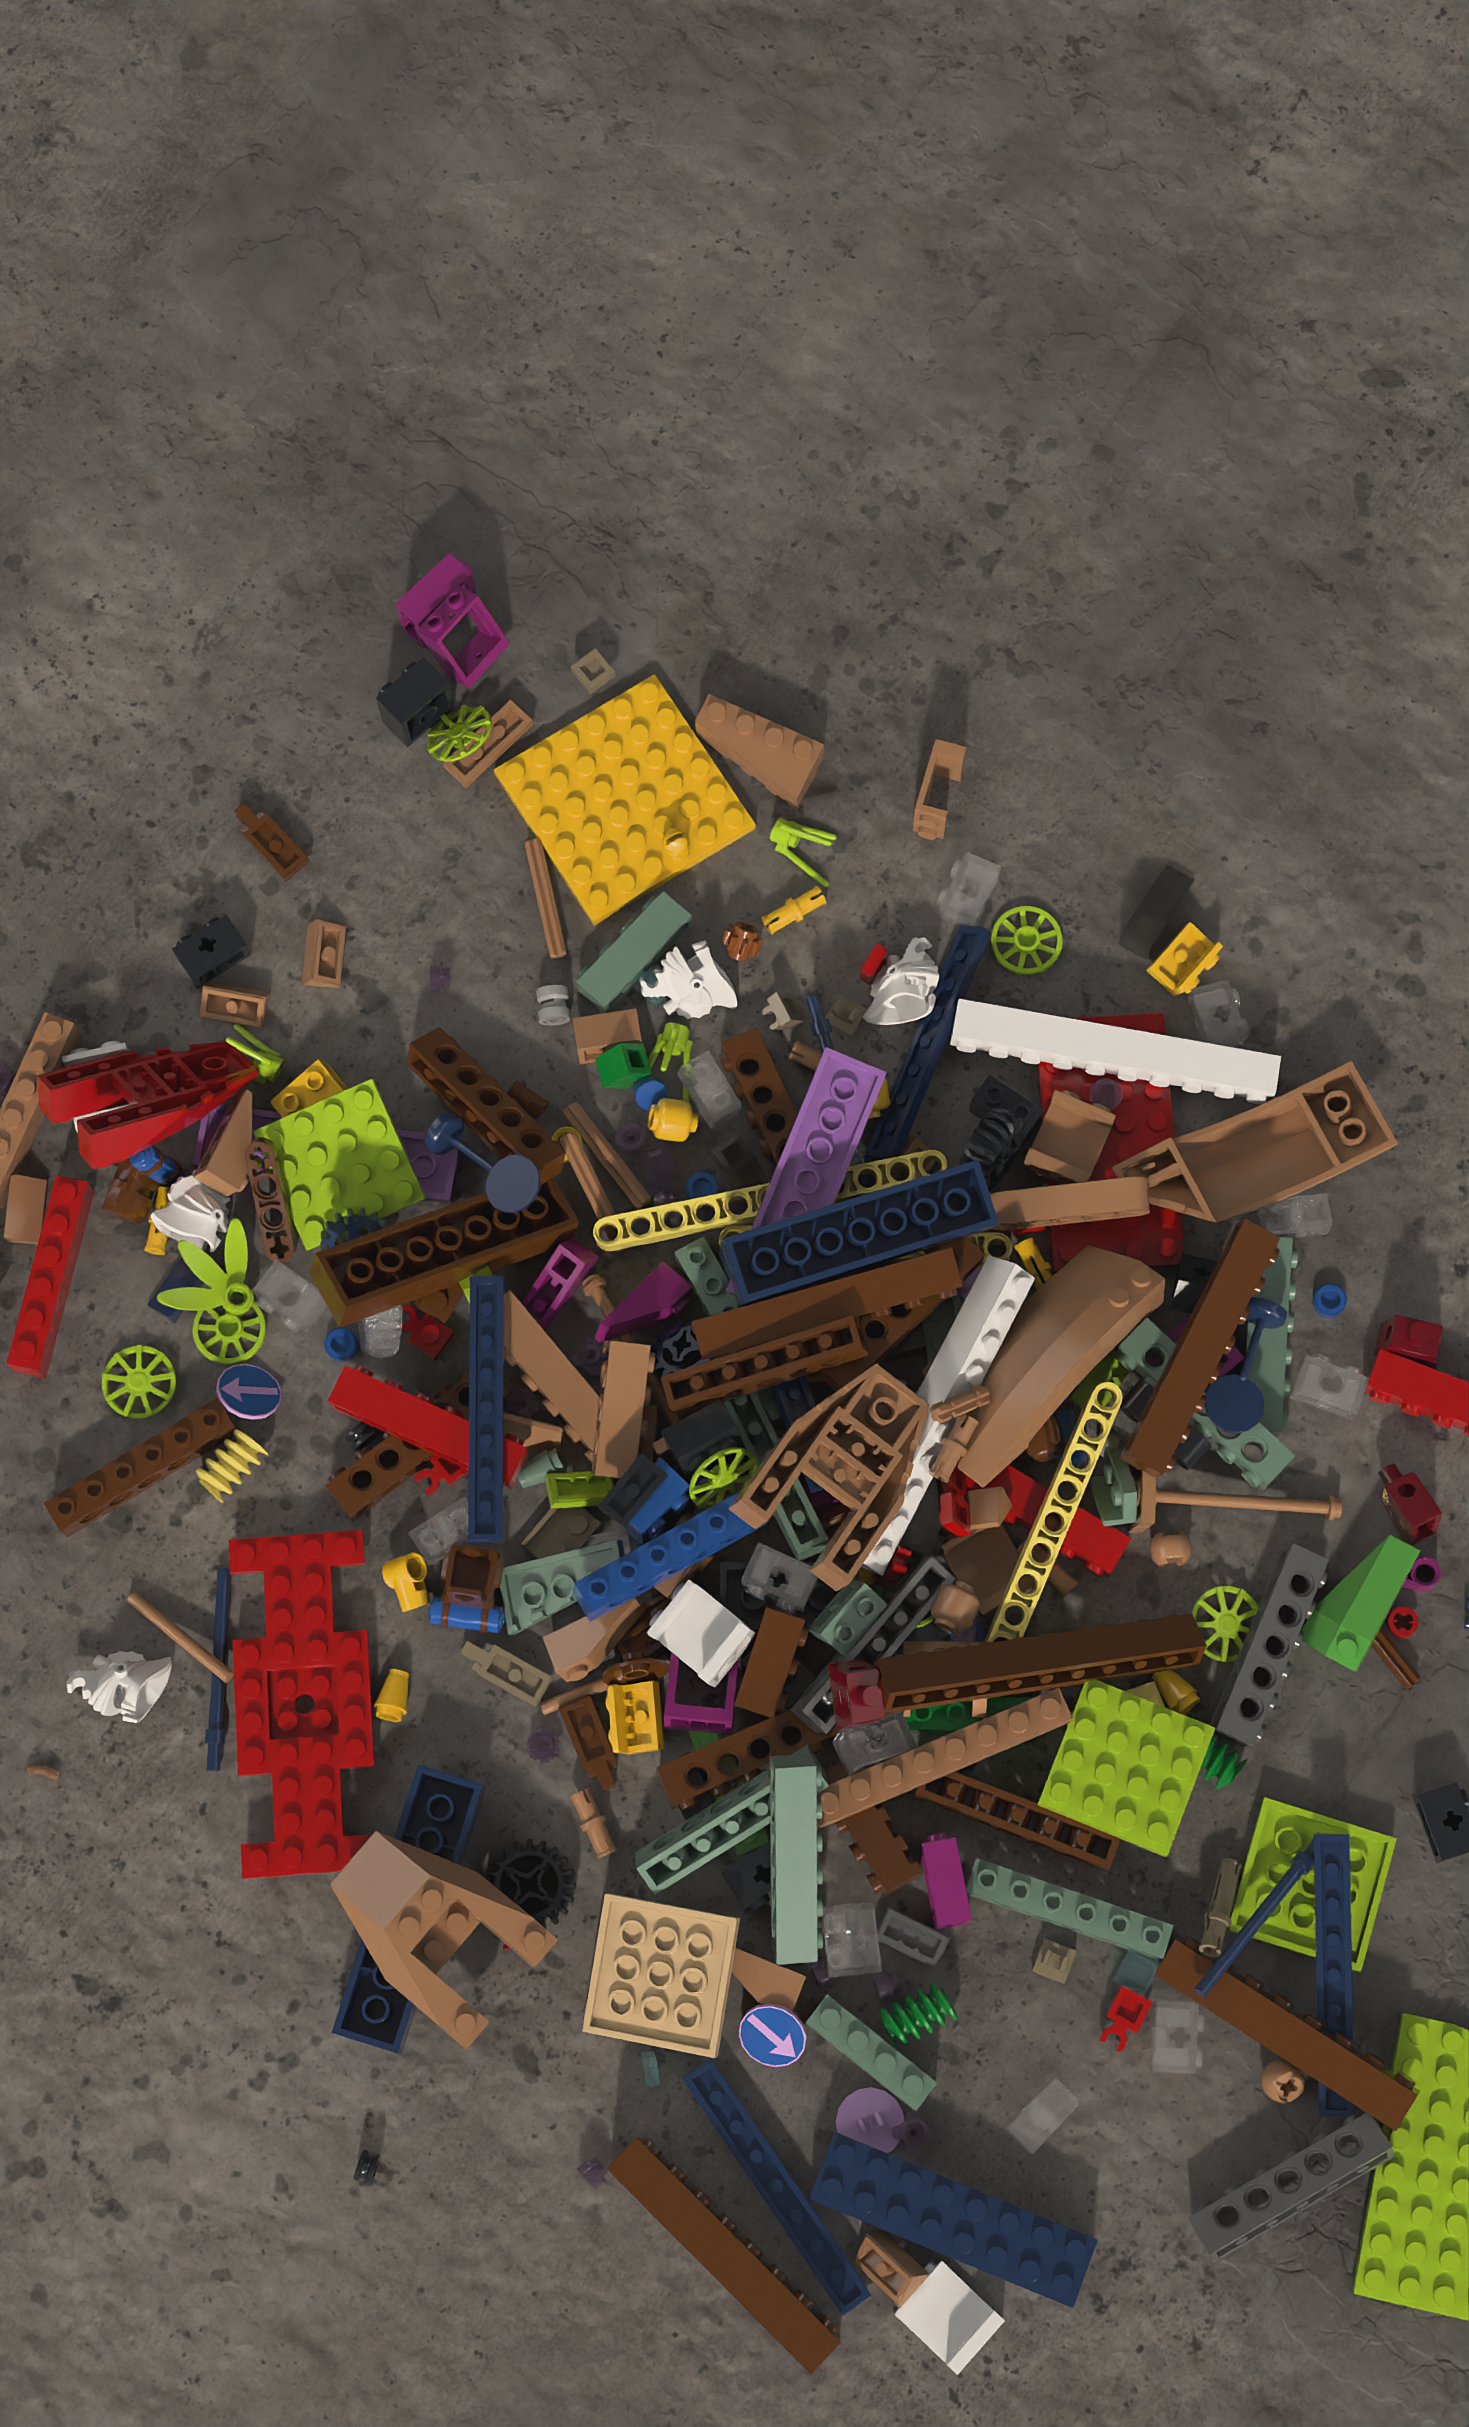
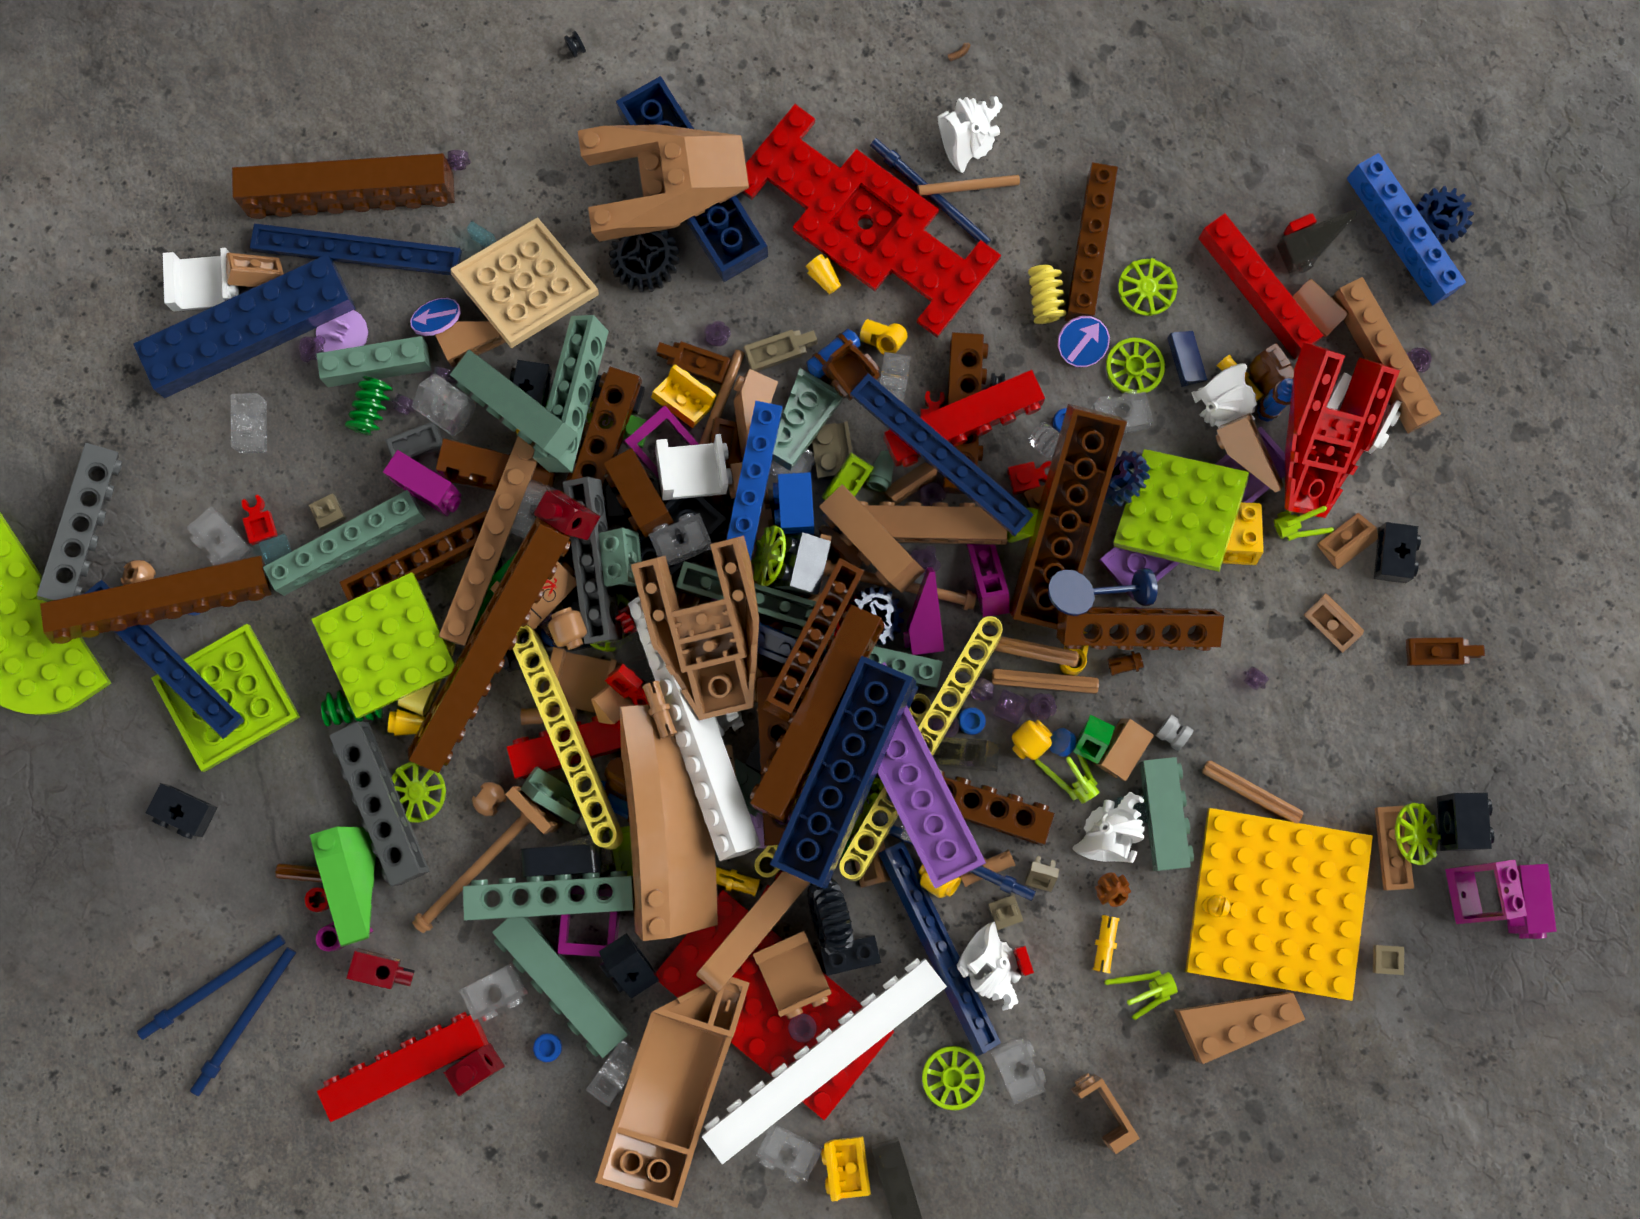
camera: 130 degrees right, 5 degrees up
lime plant [157,1218,254,1315] -> none
reddish brown beam [245,1137,297,1263] -> none
medium nougat pin [570,1788,618,1859] -> none
black plate [598,1453,668,1529] -> none
reddish brown dish [602,1652,669,1685] -> none
clear brick [677,1051,742,1129] -> none
medium nougat axle [930,1385,991,1423] -> none
reddish brown brick [1120,1219,1280,1477] -> none
dark blue bar [1194,1832,1319,1998] -> none
dark tan pin [1199,1858,1242,1958] -> none
dark blue piece [1204,1297,1288,1433] -> none

